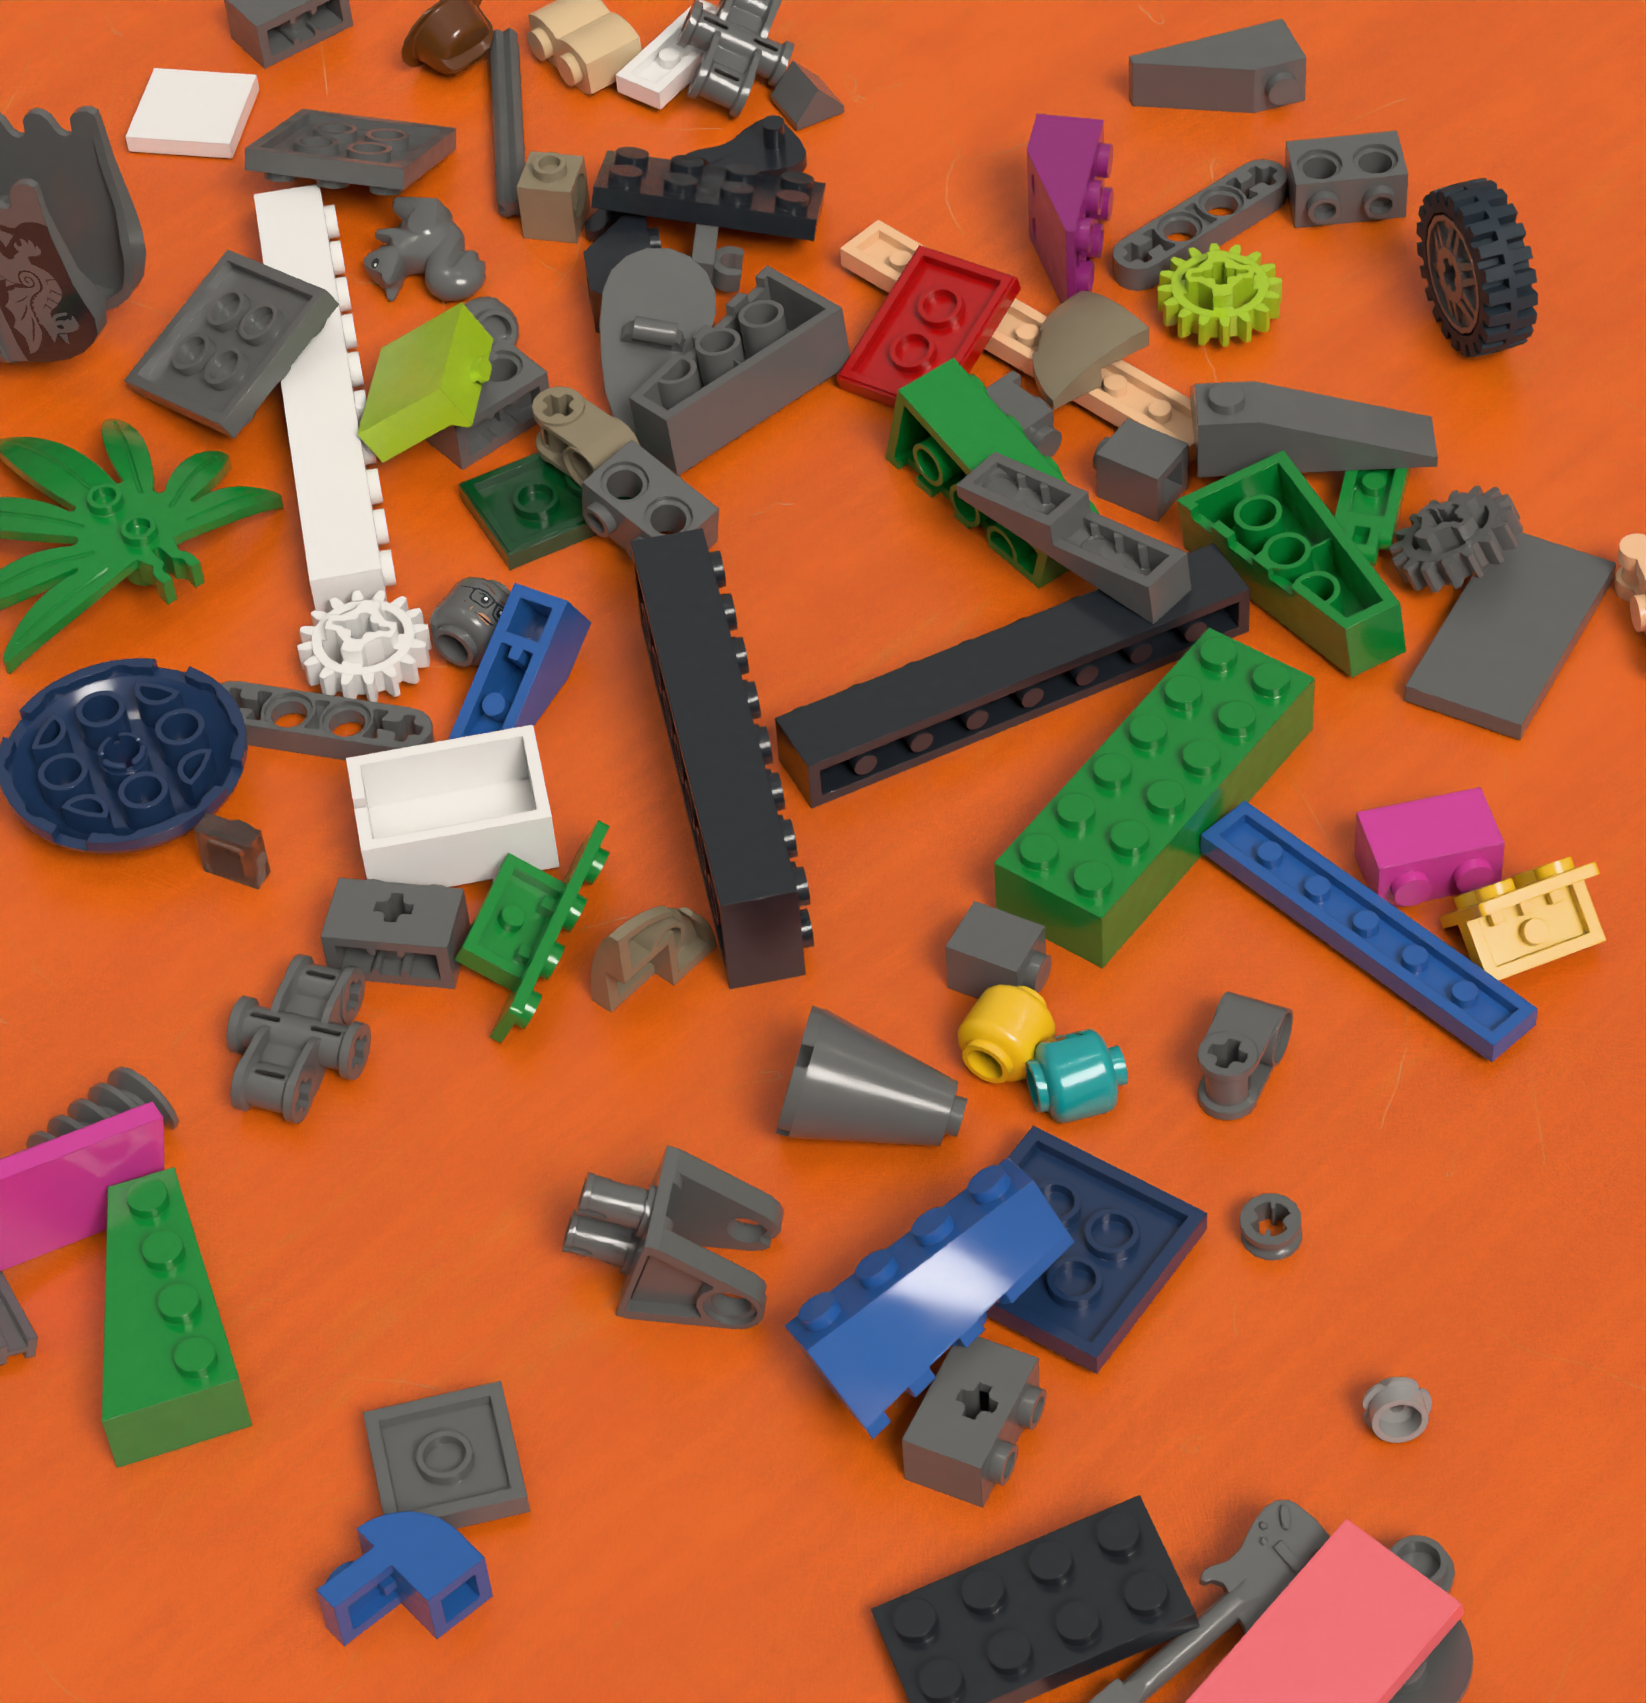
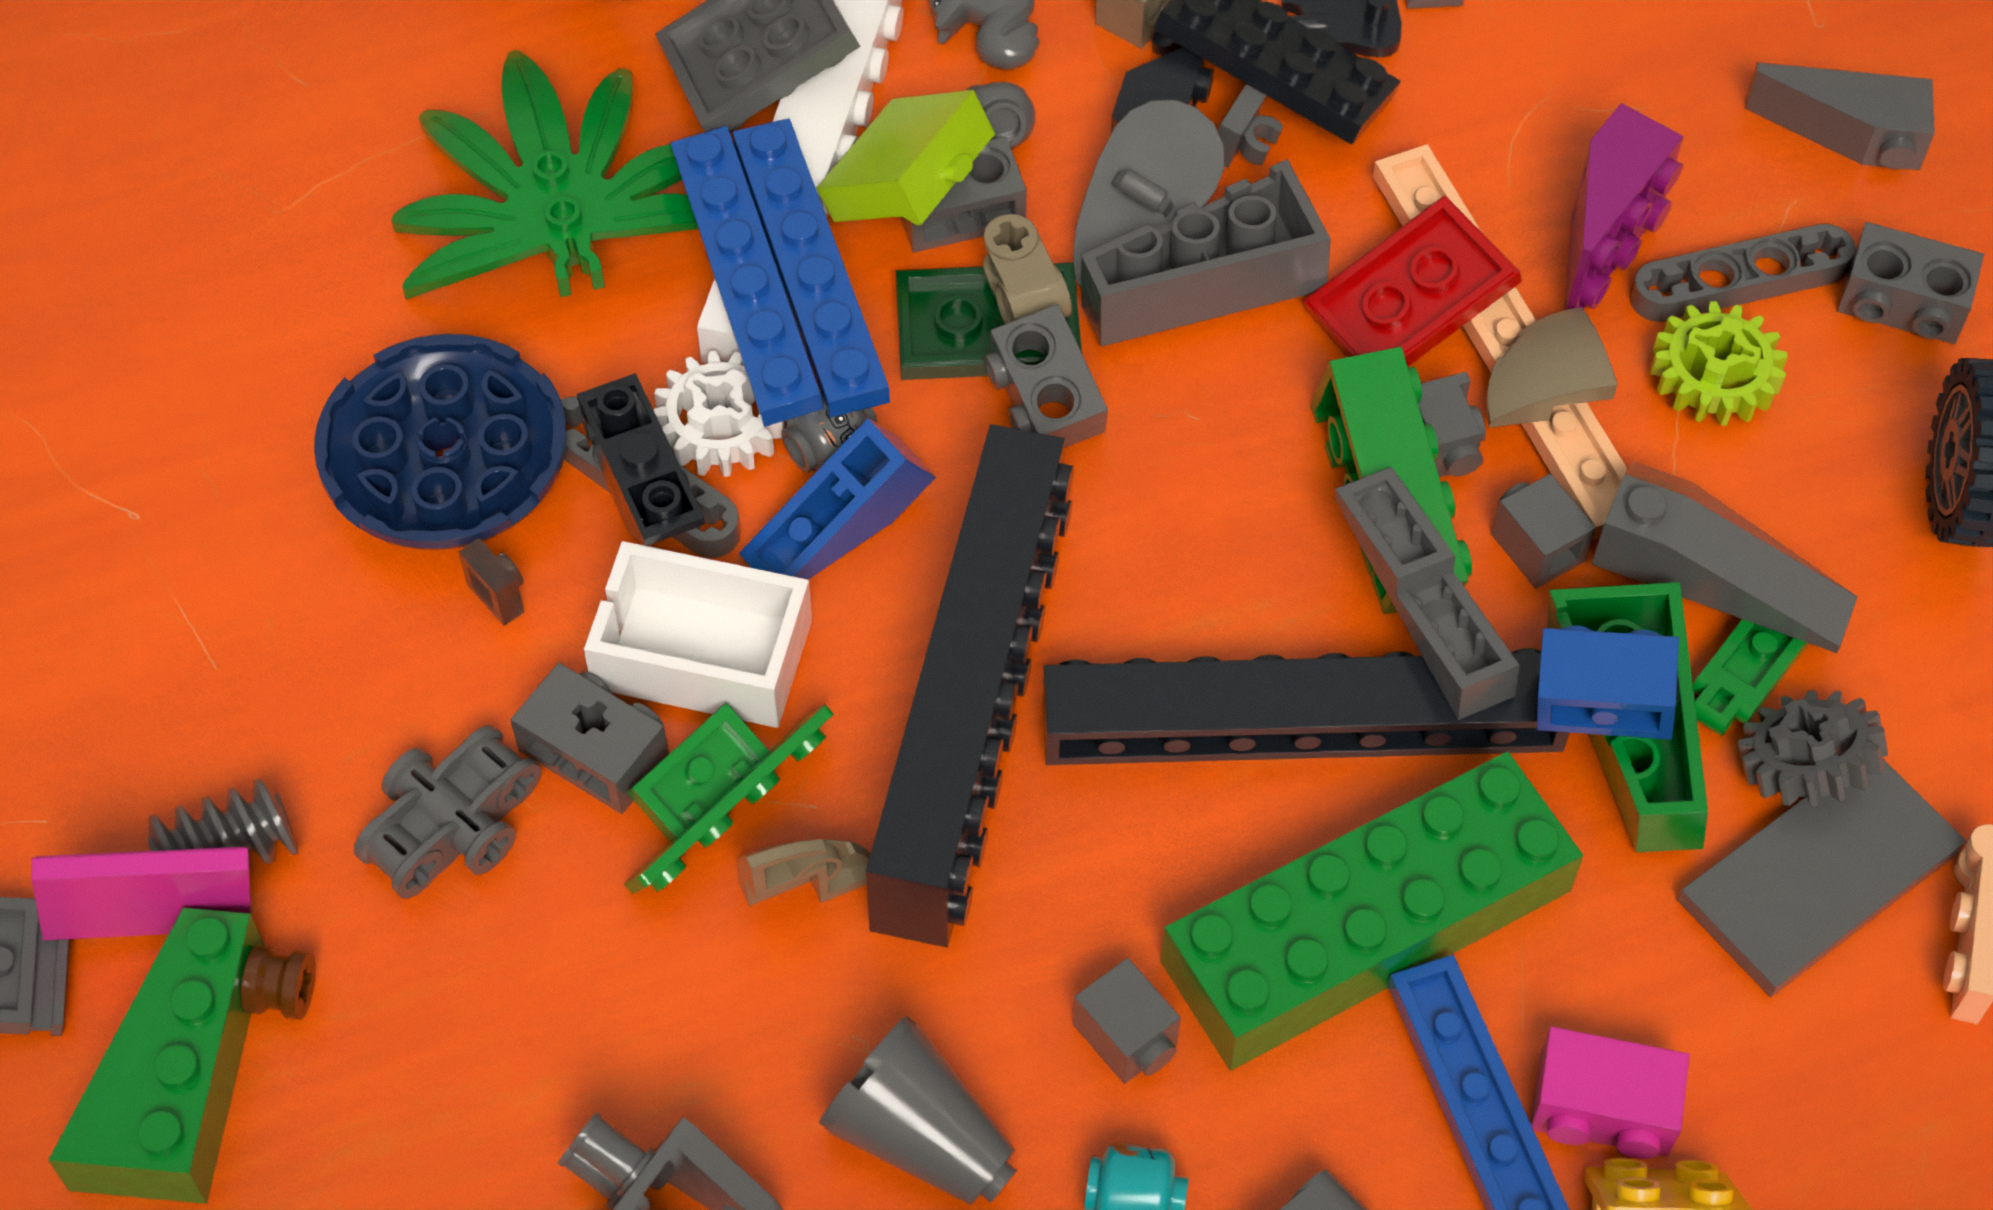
camera: 20 degrees right, 10 degrees up
yellow head [958,984,1055,1084] -> none
none -> reddish brown wheel [241,945,316,1020]
none -> black slope [577,373,705,546]
none -> blue plate [670,126,824,427]
none -> blue plate [732,118,890,418]
none -> blue brick [1537,626,1679,740]

